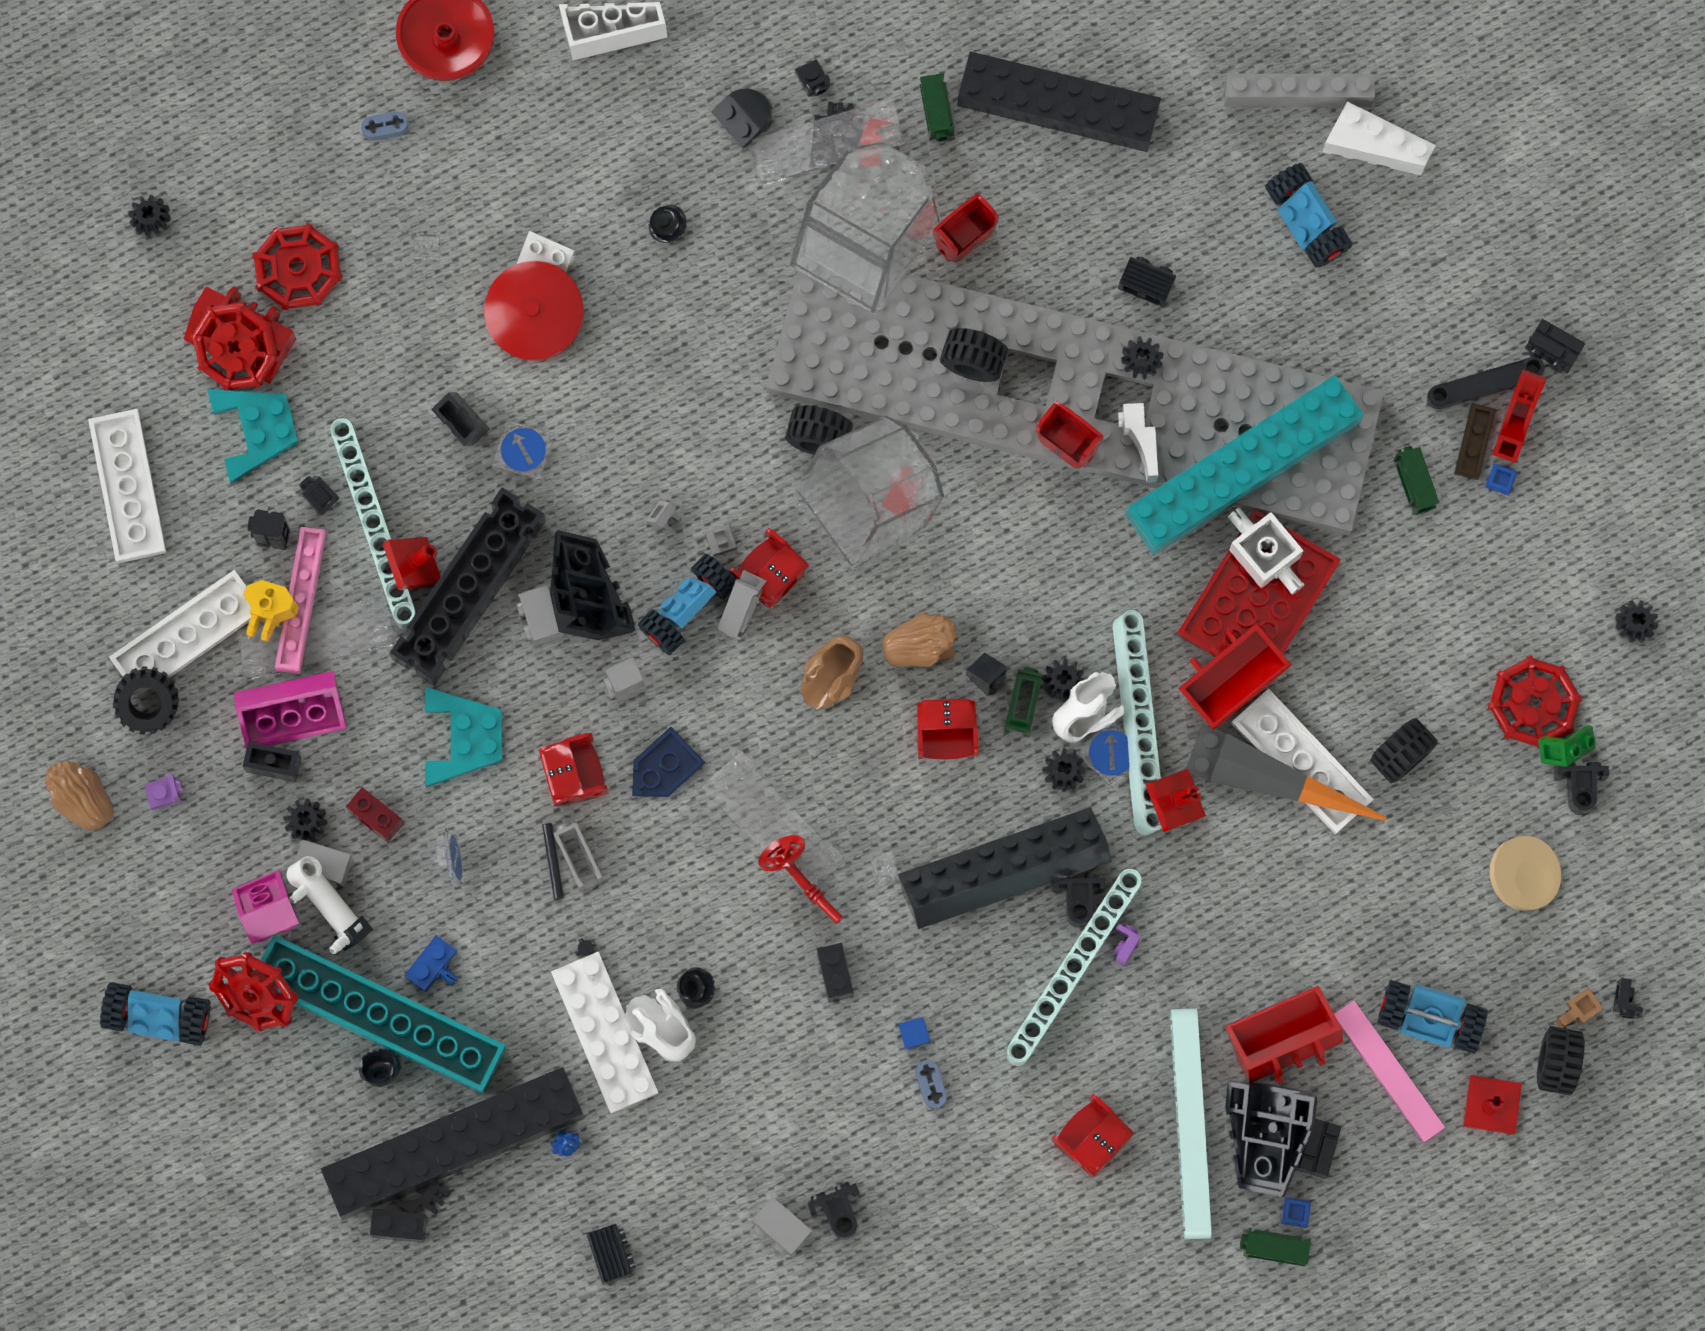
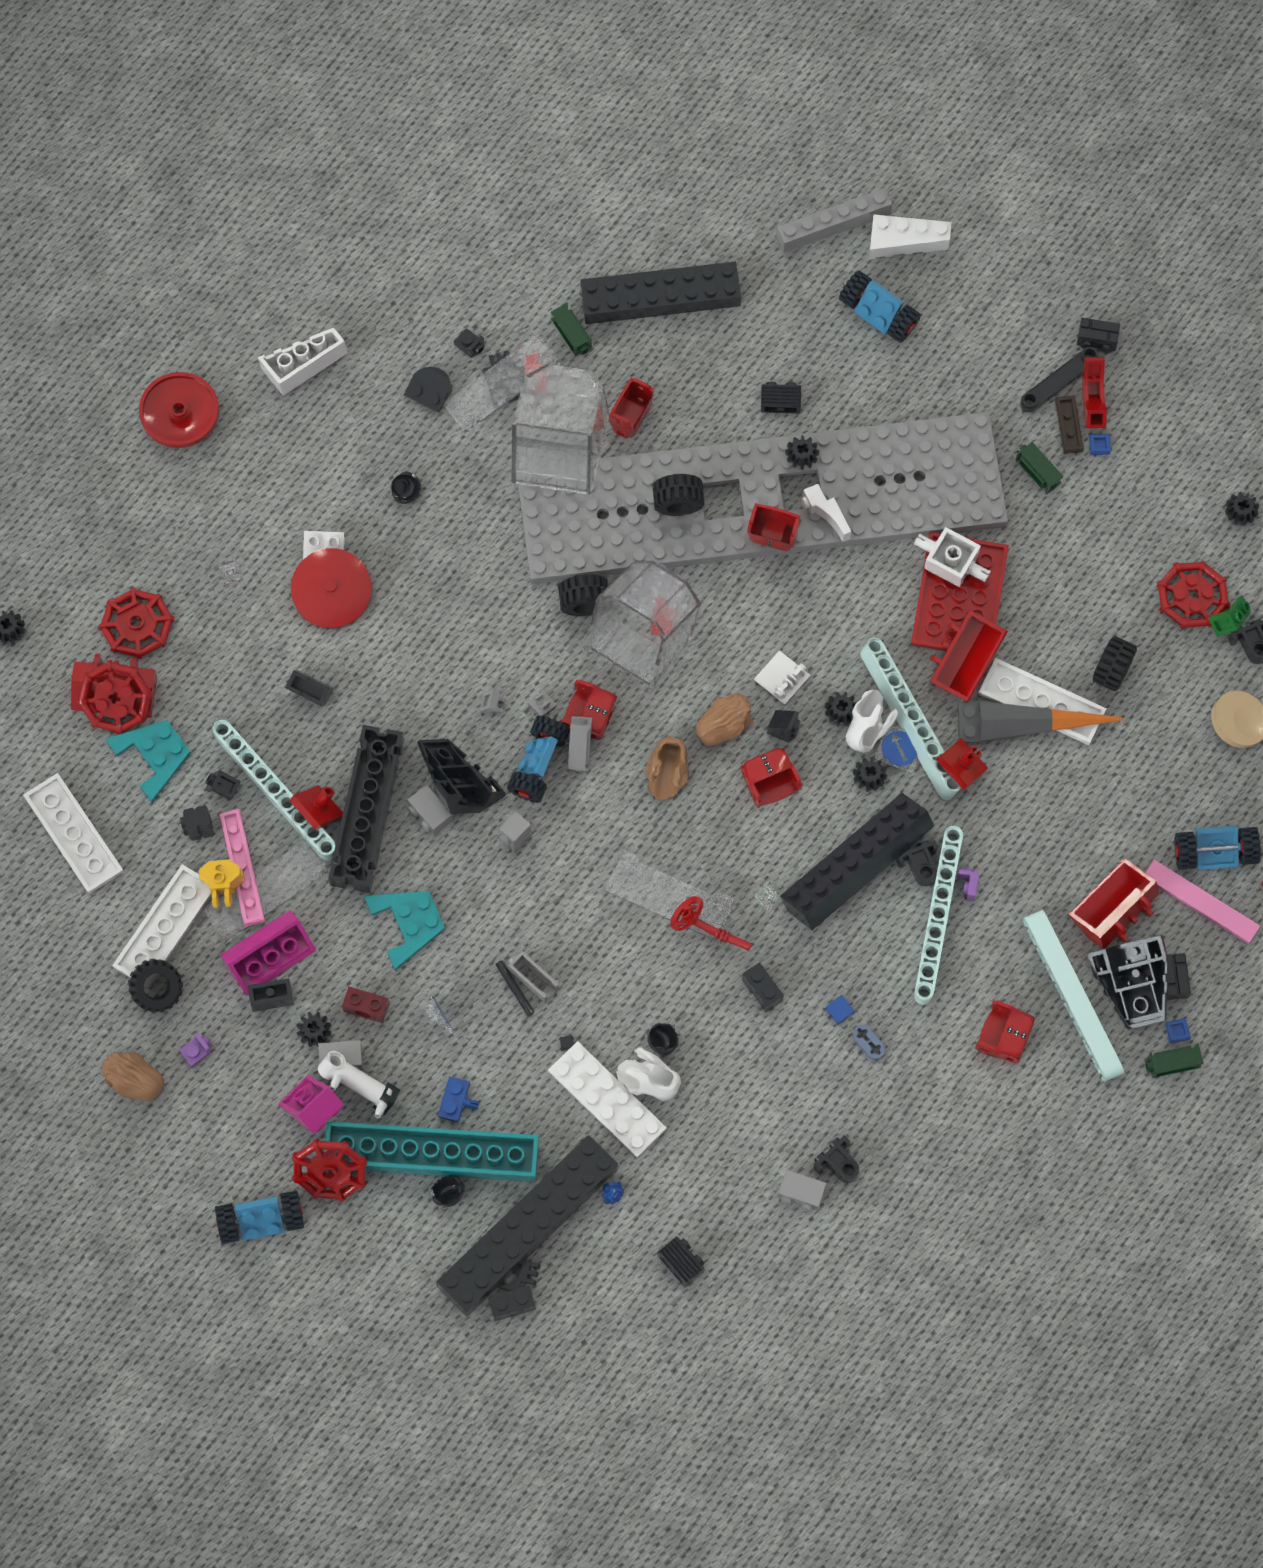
camera: 20 degrees left, 5 degrees down
sand blue beam [361,112,408,140] -> none
piece [492,420,555,480] -> none
red piece [539,733,609,807] -> none
dark blue tile [632,727,706,797] -> none
dark green window [1004,667,1043,738] -> none
teal brick [1125,375,1364,556] -> none
none -> white hinge [754,650,811,705]

